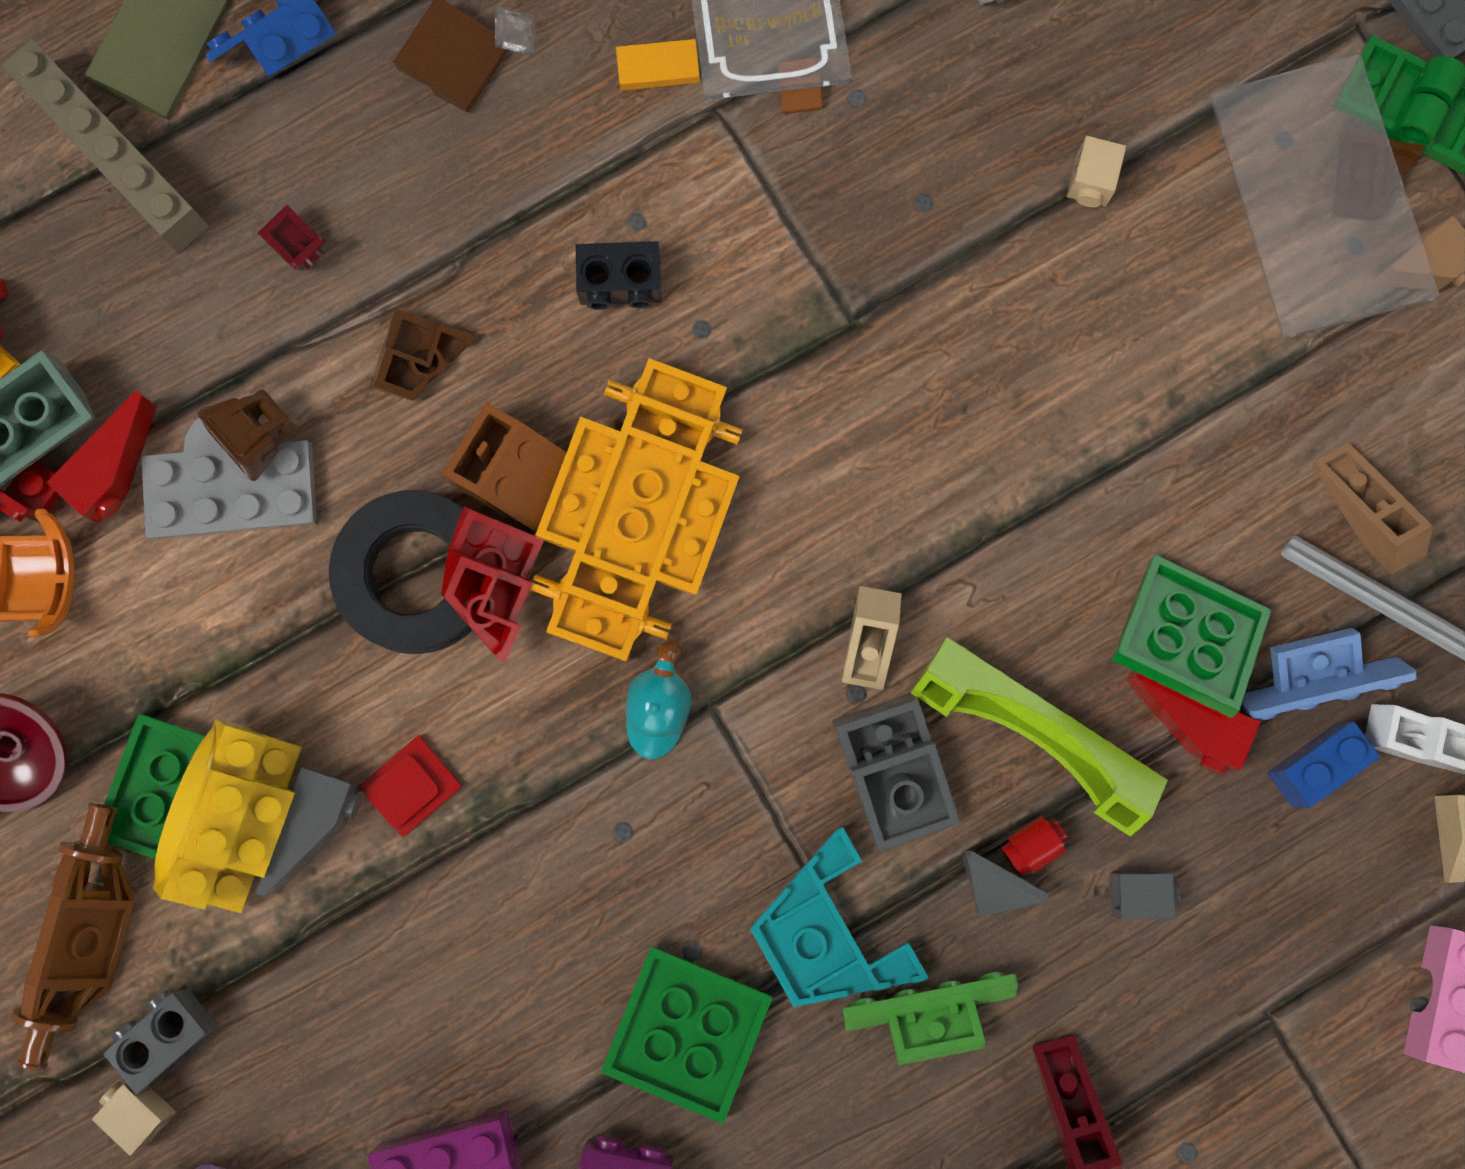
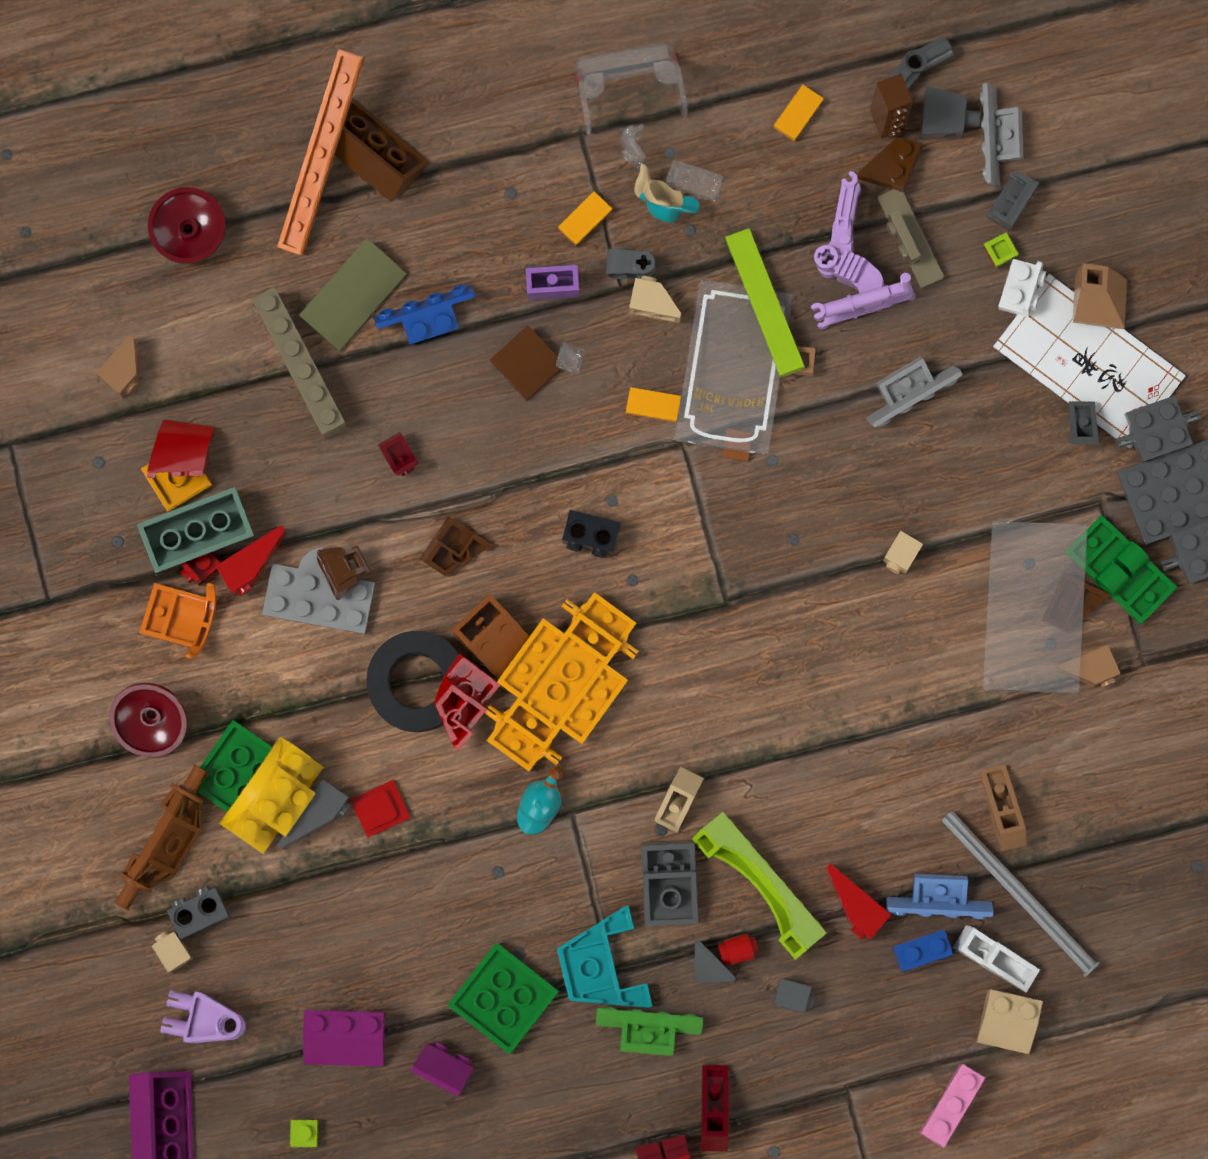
camera: 15 degrees right, 0 degrees up
green plate [1111,554,1271,718] -> none

